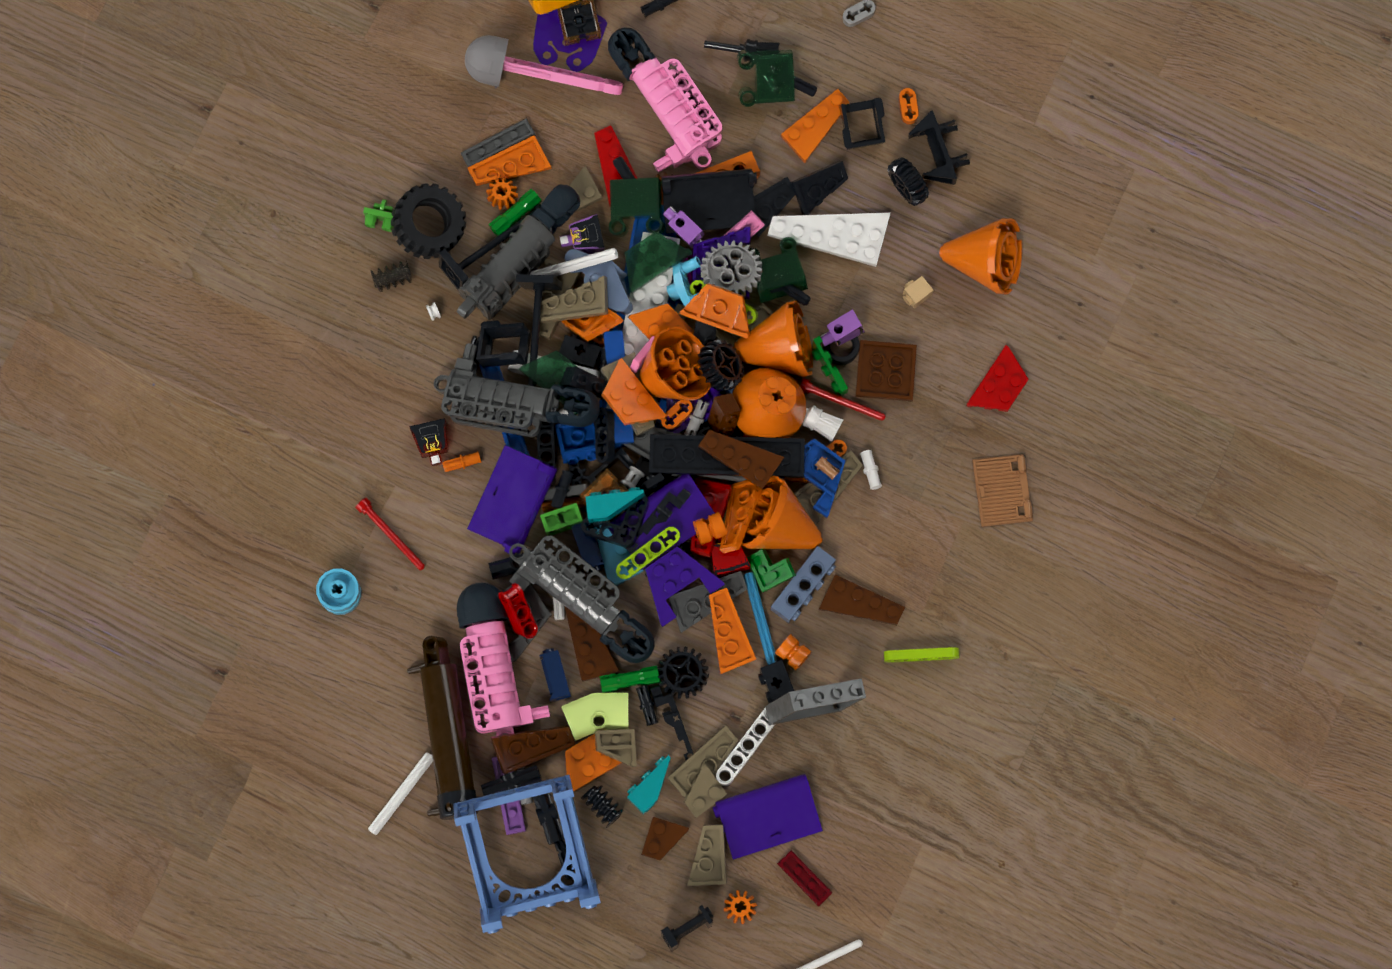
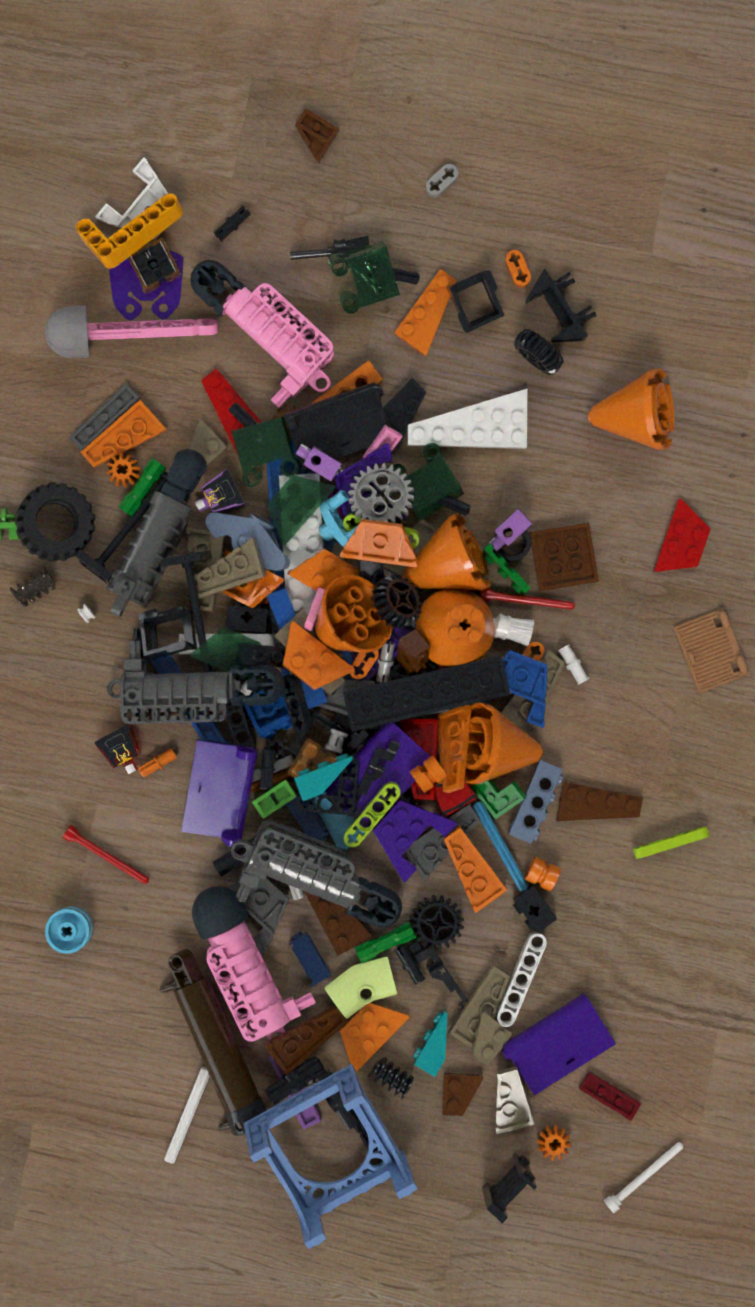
camera: 15 degrees left, 10 degrees up
red piece [498,583,538,639] -> none
white axle [530,248,618,276] -> none
dark tan wing [595,729,637,767] -> none
reddish brown wing [698,430,784,490] -> none
dark grey window [765,678,866,725] -> none
black wing [791,160,848,215] -> none
medium nougat pin [815,456,840,480] -> none
tan brick [903,276,934,309] -> none

